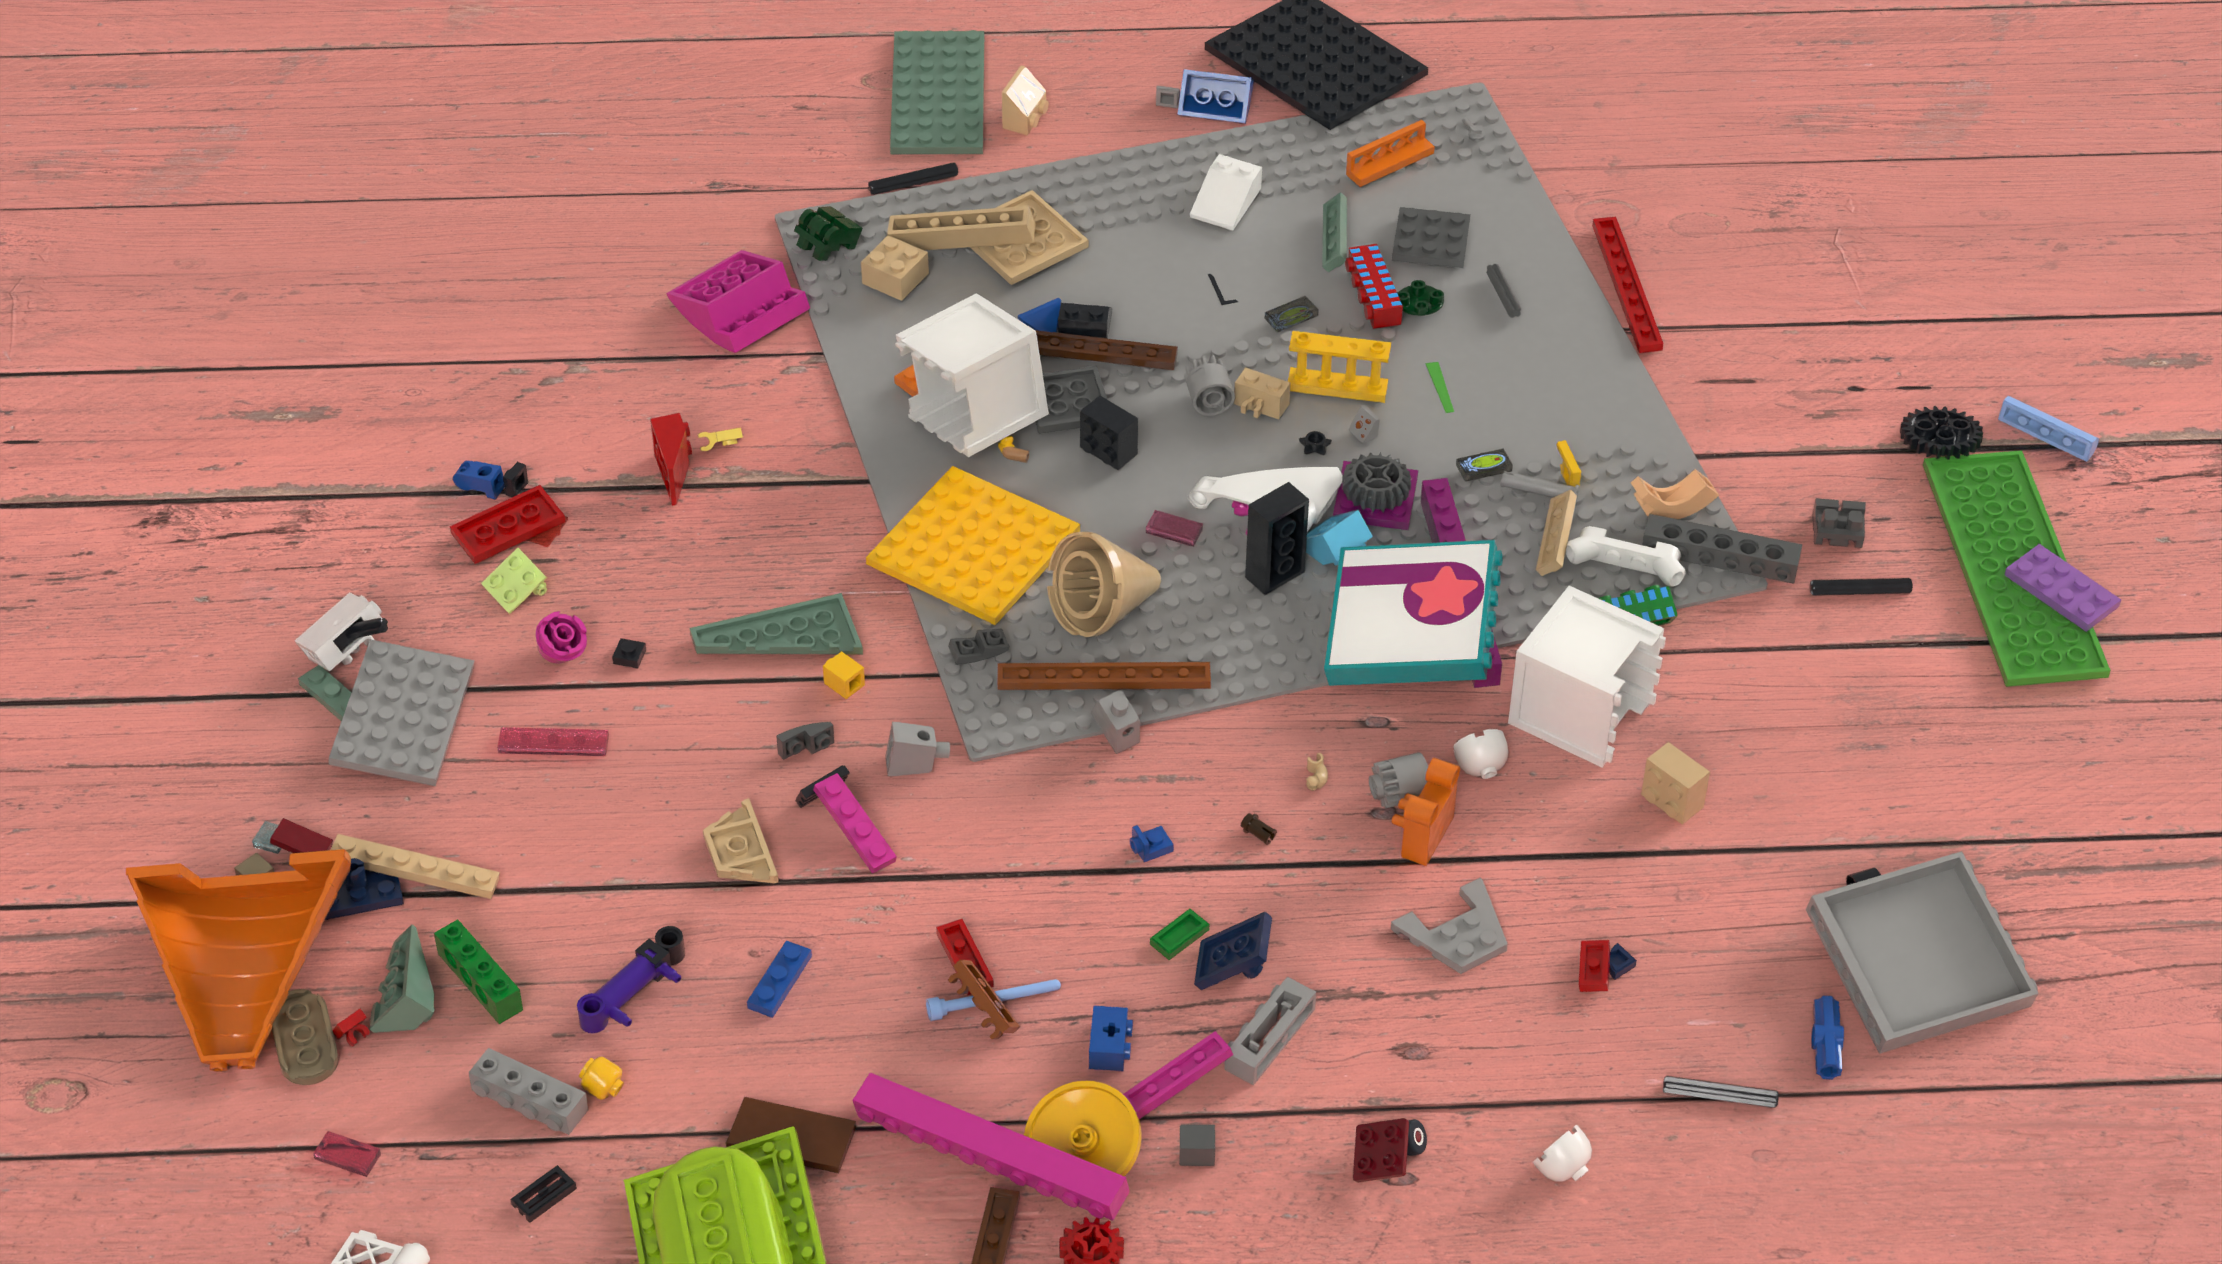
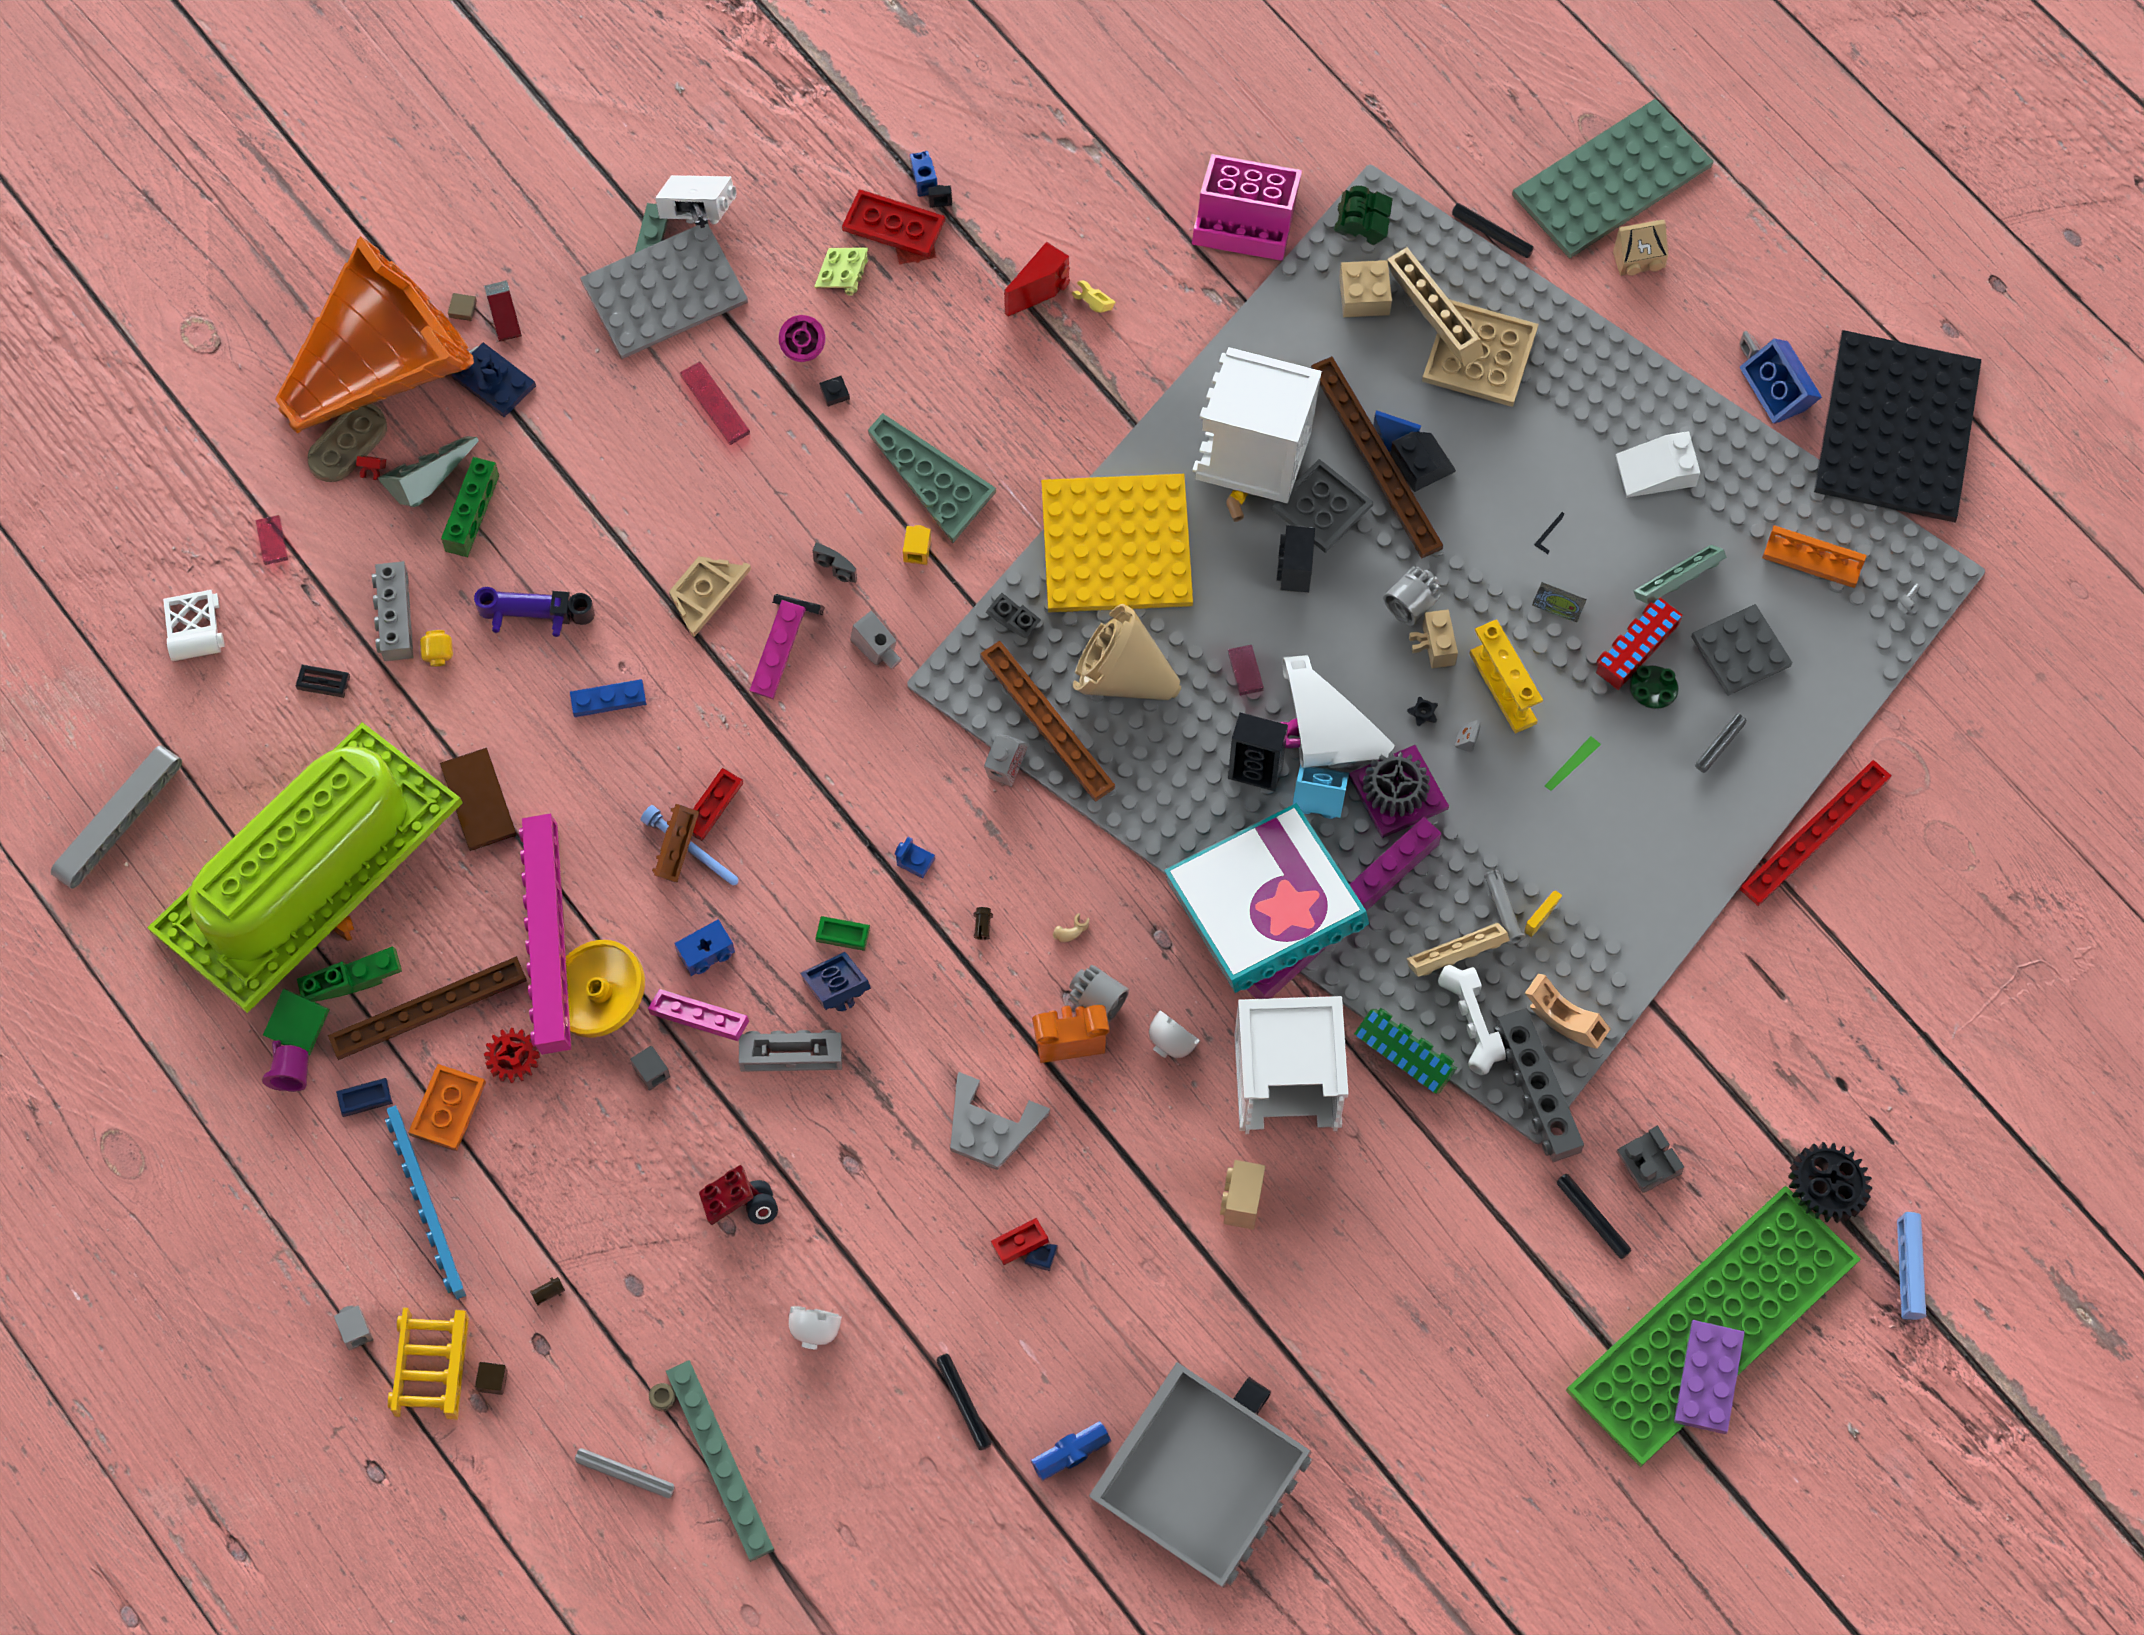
camera: 55 degrees right, 20 degrees up
tan plate [331,834,500,899] -> none
tile [1456,448,1513,482] -> none

